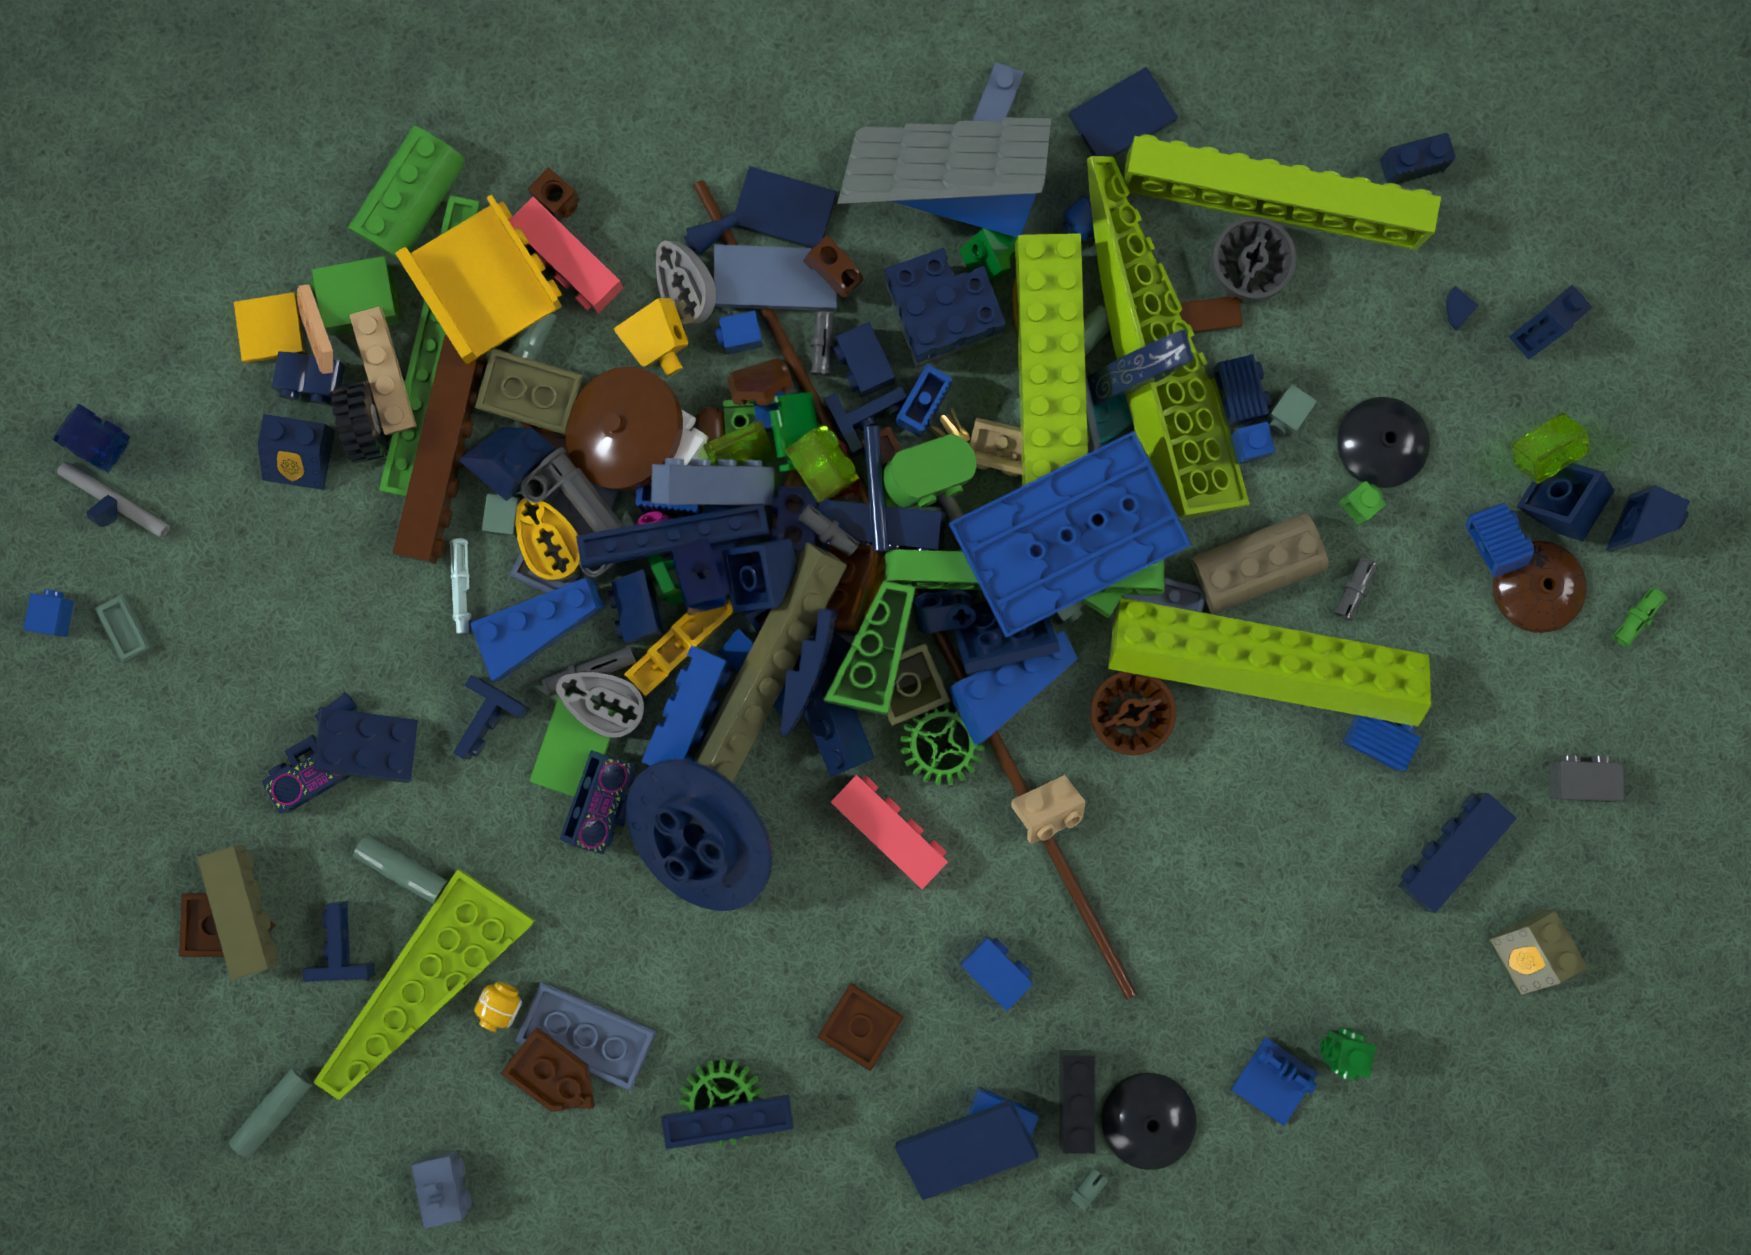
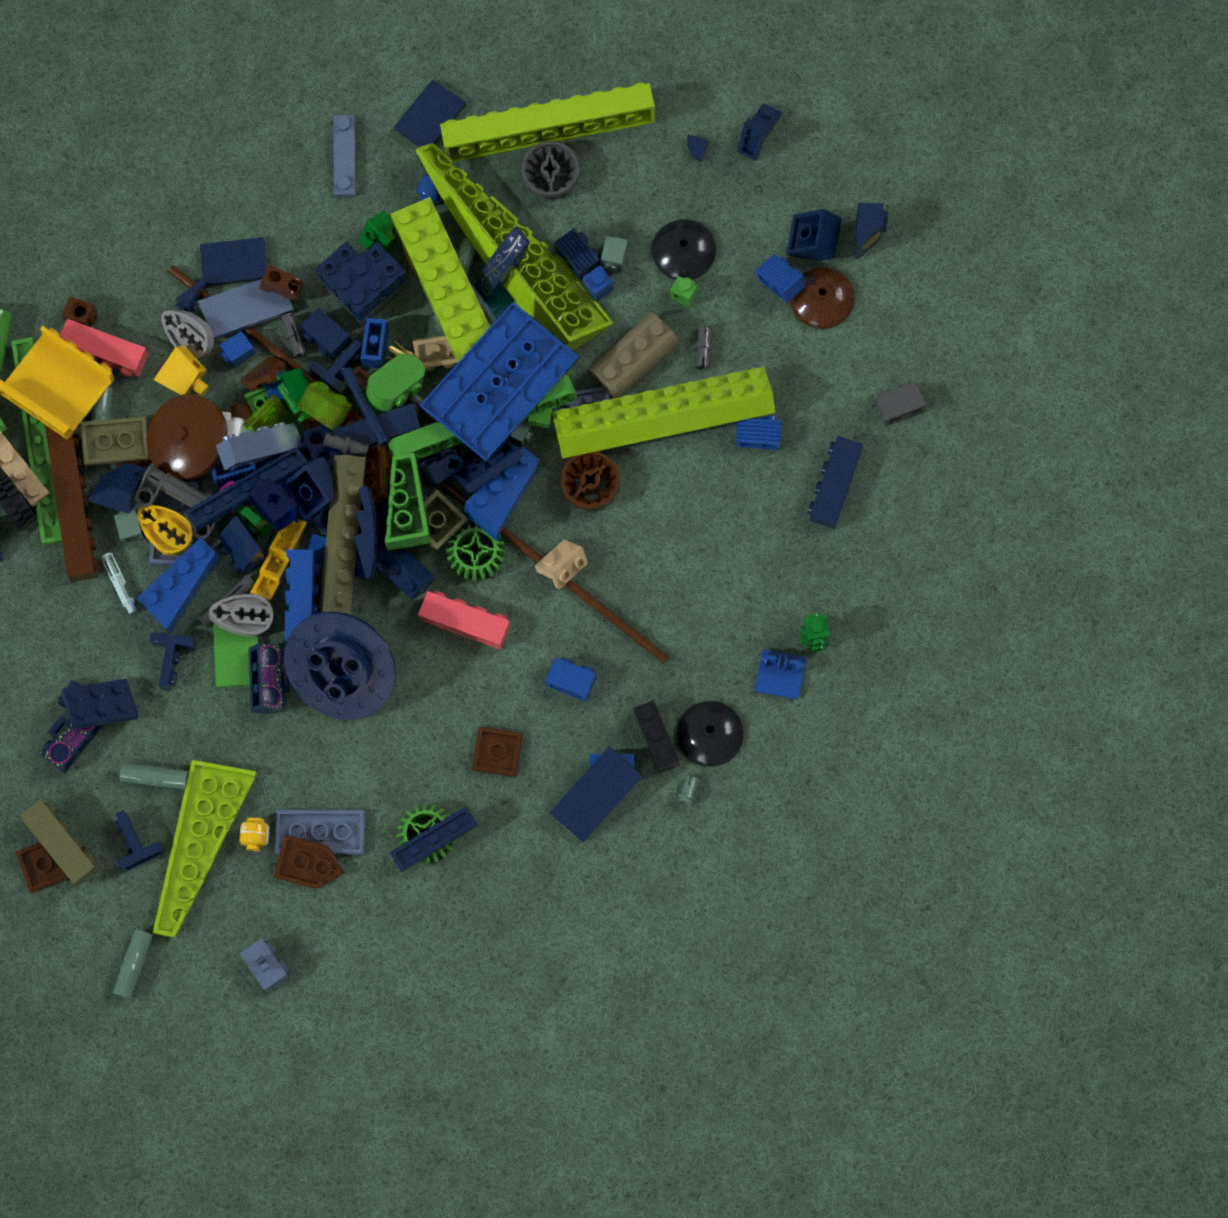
camera: 15 degrees left, 10 degrees down
light grey piece [837,117,1051,237] -> none
reddish brown tile [1180,296,1243,333] -> none
dark blue brick [1380,133,1456,184] -> none
olive slope [1489,909,1588,995] -> none
clear neon green brick [1511,412,1589,484] -> none
bright green pin [1612,587,1668,648] -> none

